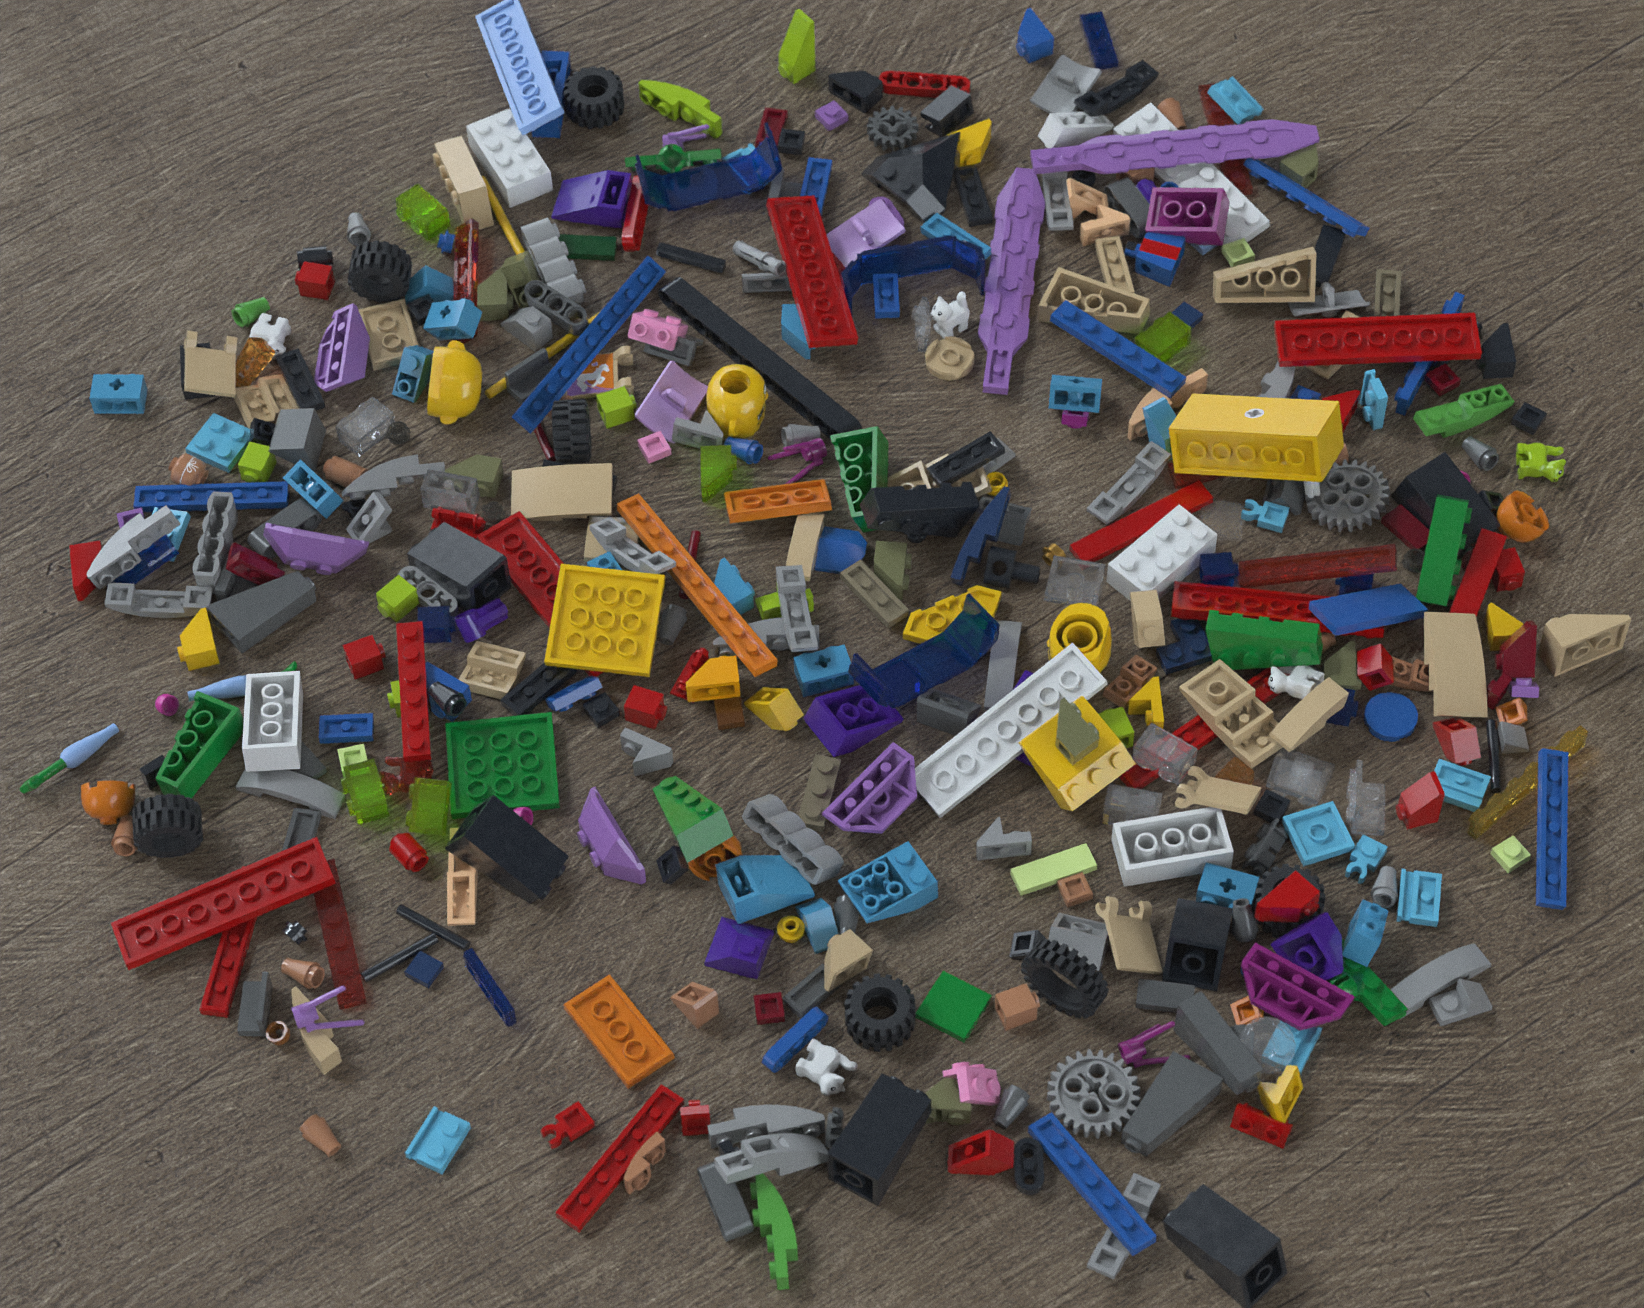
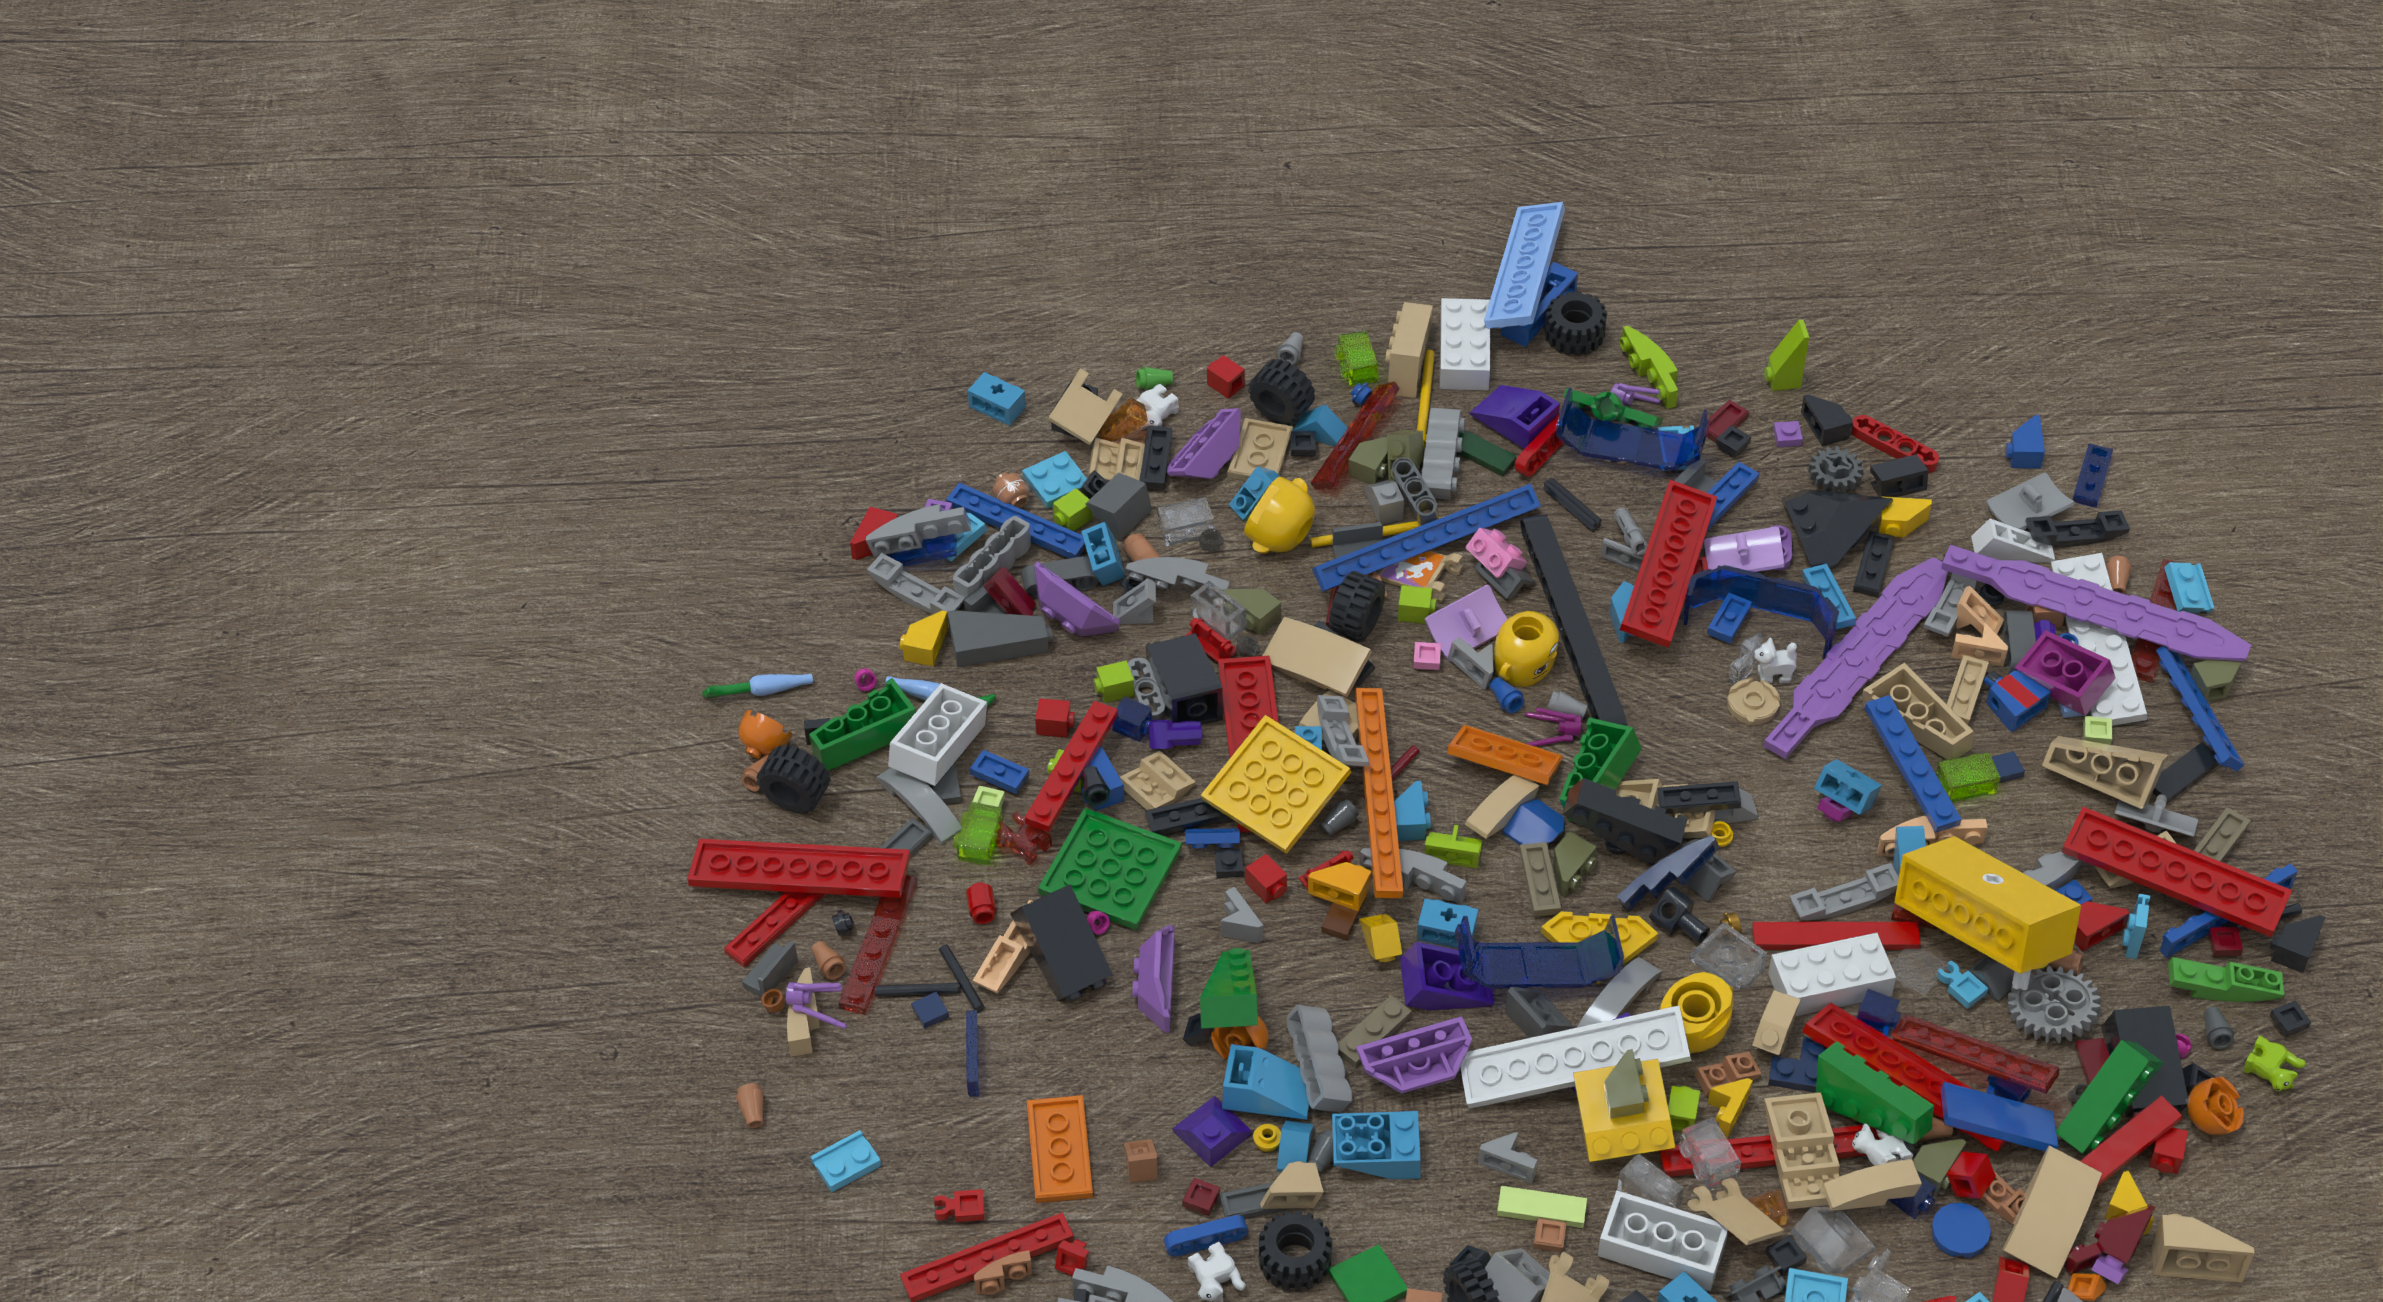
camera: 30 degrees right, 5 degrees down
black brick [297,246,334,270] -> none
clear neon green brick [406,778,452,837] -> none
dark azure brick [423,298,482,340] -> none
clear neon green slope [701,445,737,502] -> none
light grey slope [776,565,818,652] -> none

